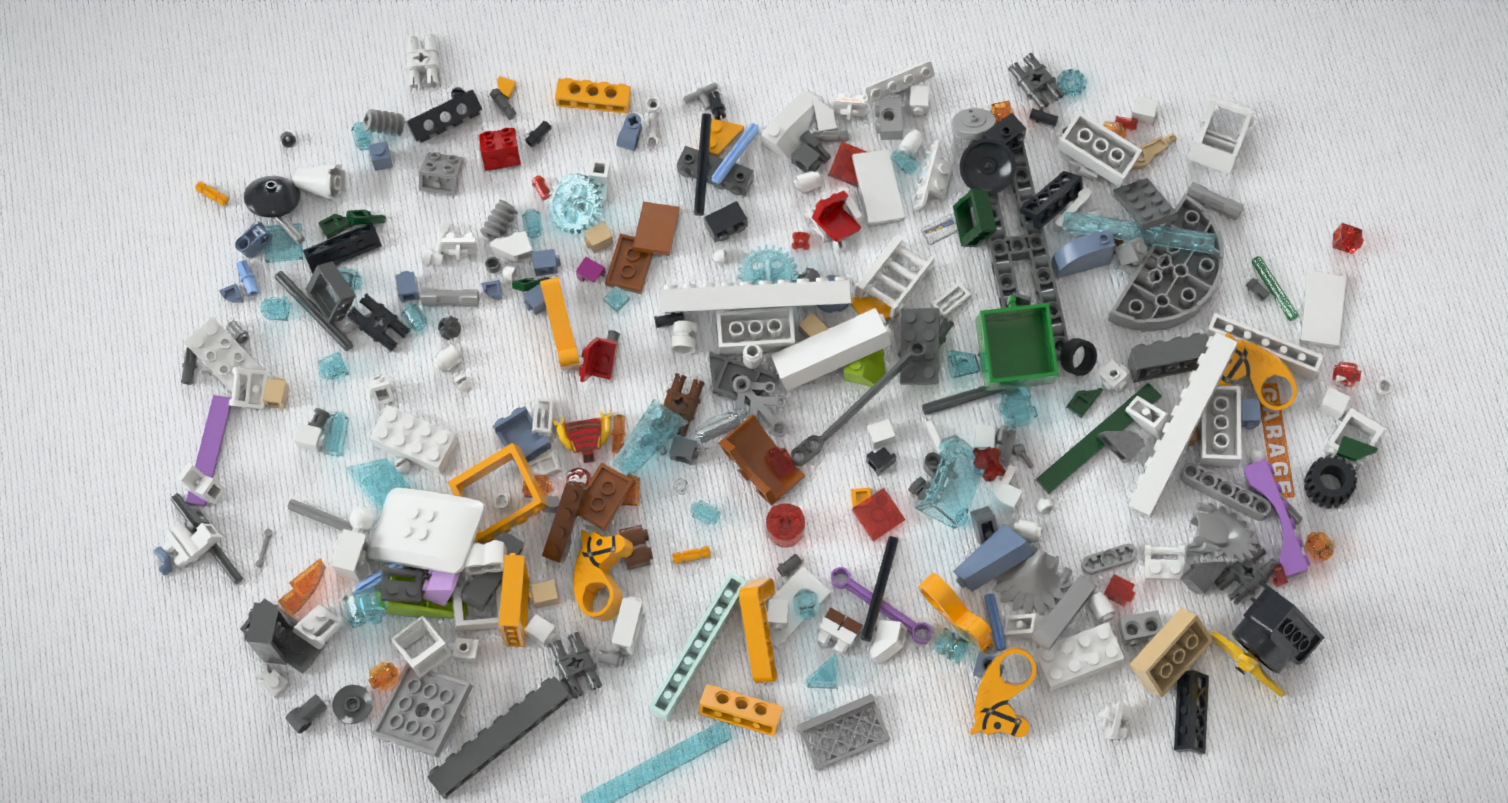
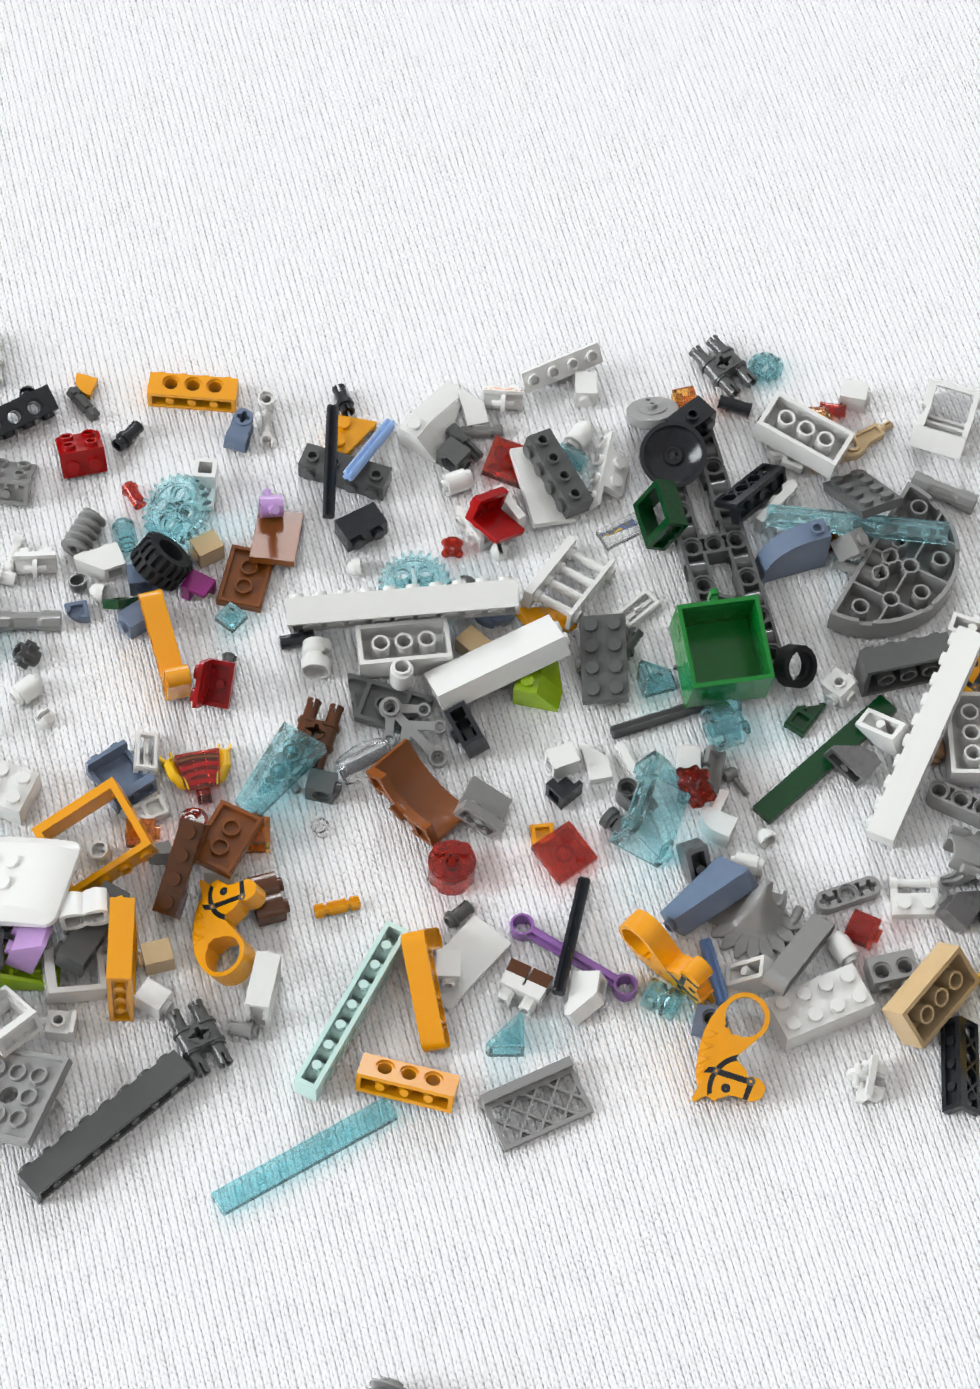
camera: 10 degrees left, 10 degrees down
clear orange axle [611,414,626,453] -> none
light grey piece [683,82,718,109] -> none
clear light blue brick [690,500,721,525] -> none
clear red bracket [765,446,796,478] -> none
dark grey piece [791,340,926,466] -> none
clear light blue head [792,589,820,620] -> none
light grey brick [875,98,903,140] -> none
none -> black tyre [130,531,193,591]
none -> lavender piece [259,488,284,518]
none -> black brick [443,700,490,759]
none -> light grey bracket [453,776,512,839]
none -> dark grey brick [523,428,593,519]
none -> white tile [580,743,613,784]

